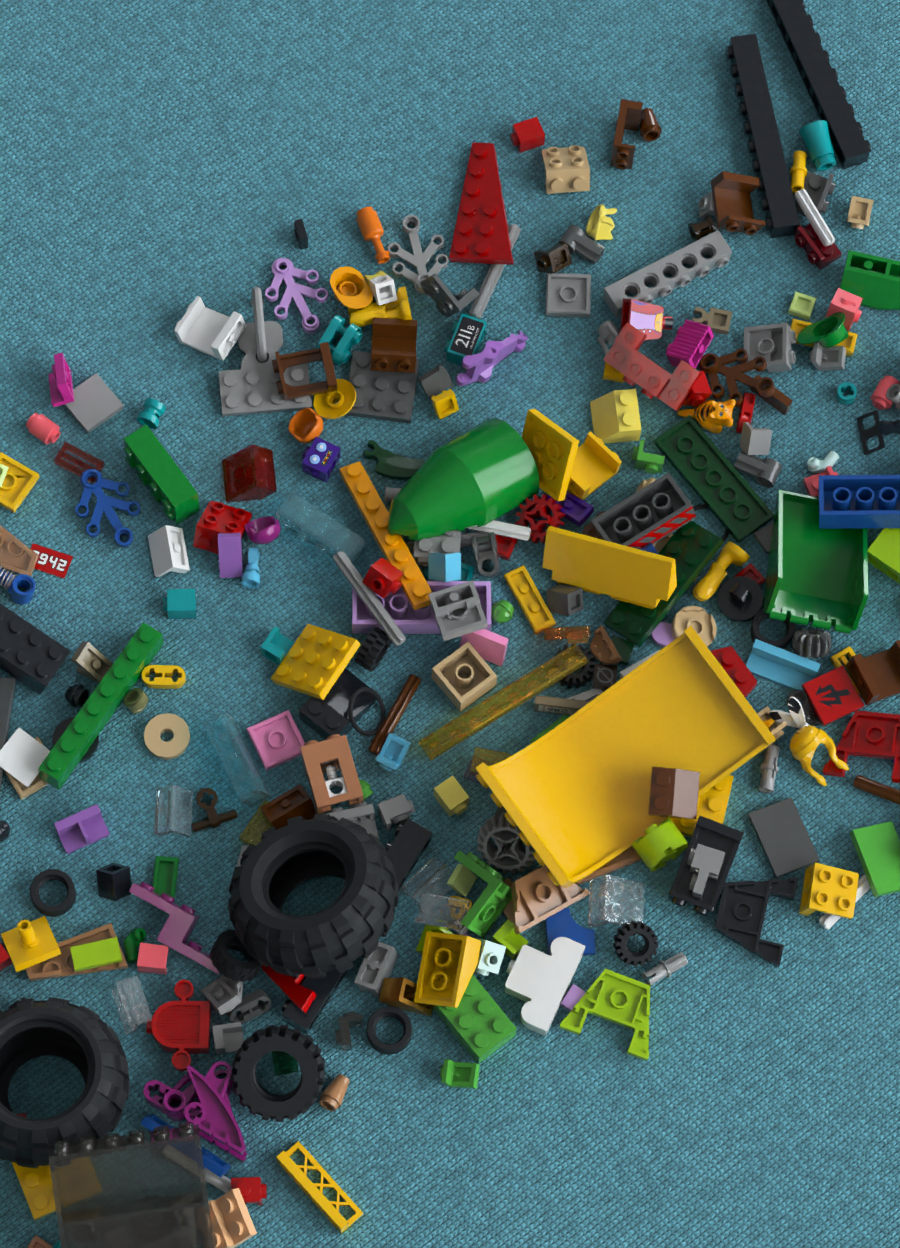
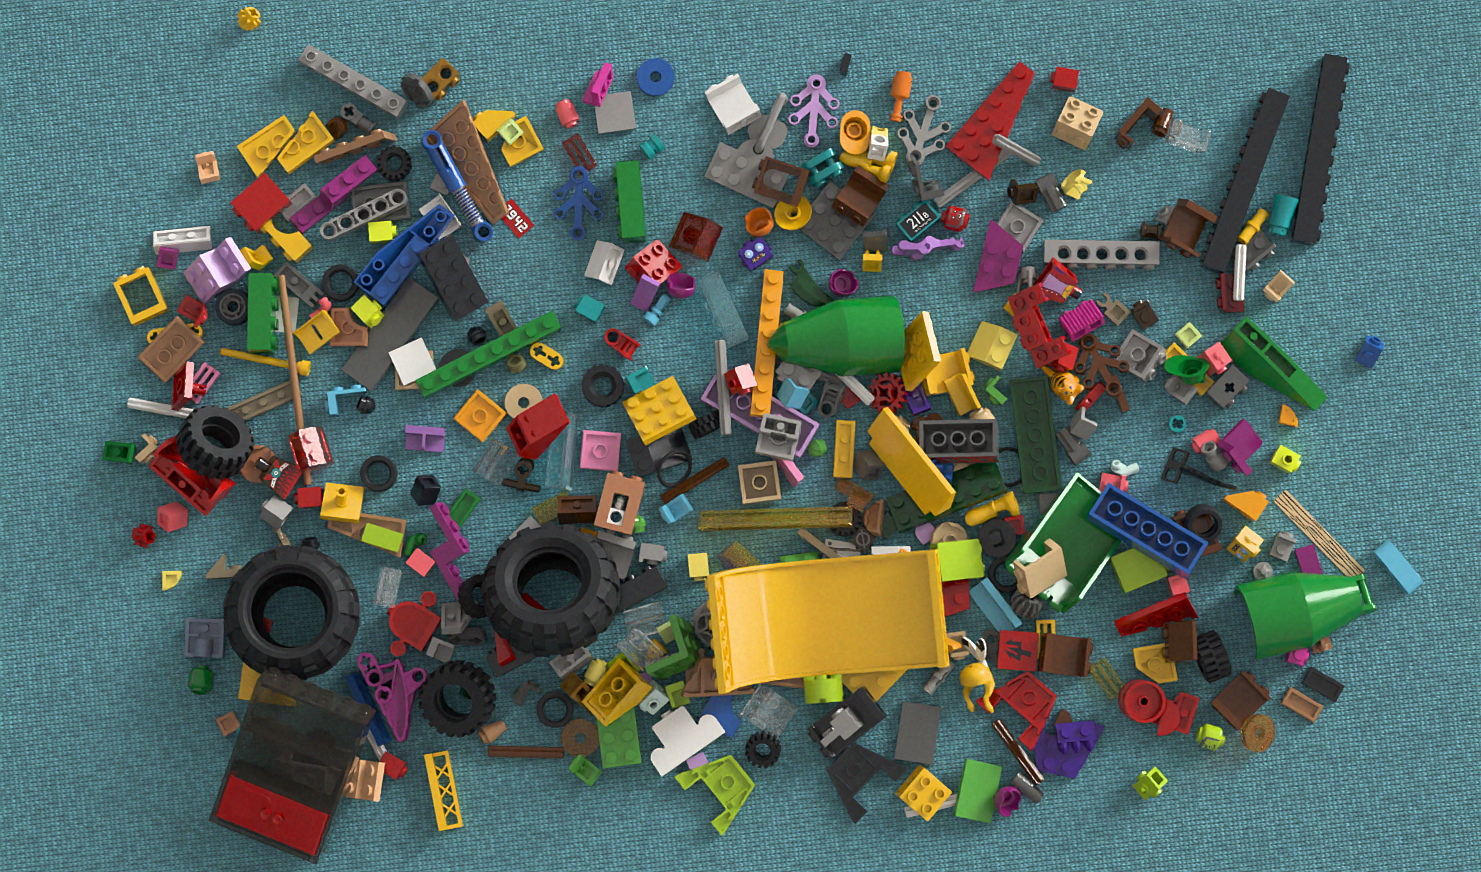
camera: 35 degrees right, 15 degrees up
light grey axle [642,952,688,986] -> none
reddish brown slope [649,767,700,820] -> none
none -> light orange tile [453,389,507,443]
none -> reddish brown axle [488,745,564,759]
none -> red slope [506,394,570,460]
none -> clear orange tile [561,719,599,757]
none -> black tyre [582,364,624,408]
none -> light yellow brick [583,658,609,687]
none -> red piece [604,328,641,361]
none -> blue tile [637,58,675,97]
none -> magenta hair [828,269,859,298]
none -> lime panel [929,539,985,582]
none -> red head [941,205,970,232]
none -> yellow panel [942,373,981,416]
none -> magenta wing [973,220,1023,292]
none -> light grey axle [992,134,1041,166]
none -> tan panel [1013,538,1067,599]
none -> dark brown bracket [1130,299,1159,331]
none -> clear panel [1165,119,1211,153]
none -> dark grey brick [1205,365,1250,410]

